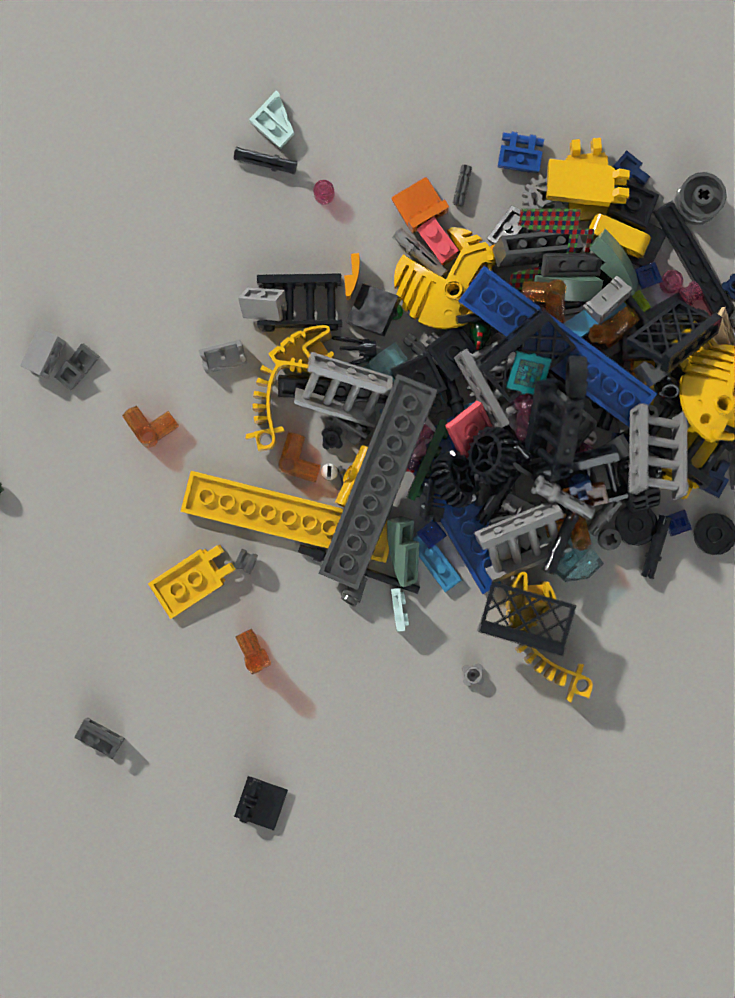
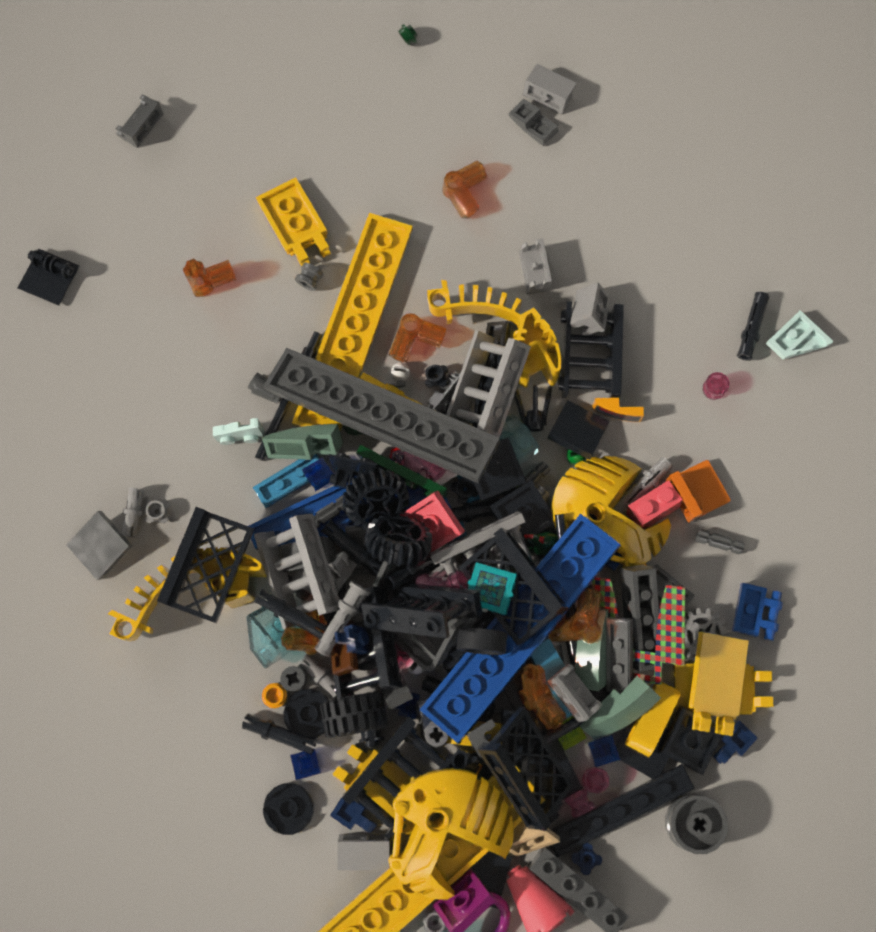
camera: 90 degrees right, 10 degrees down
light grey fence [629,404,689,500] -> none
none -> tile [67,511,133,580]
none -> light grey pin [122,487,145,538]
none -> light orange plate [262,683,287,708]
none -> dark grey axle [313,495,345,528]

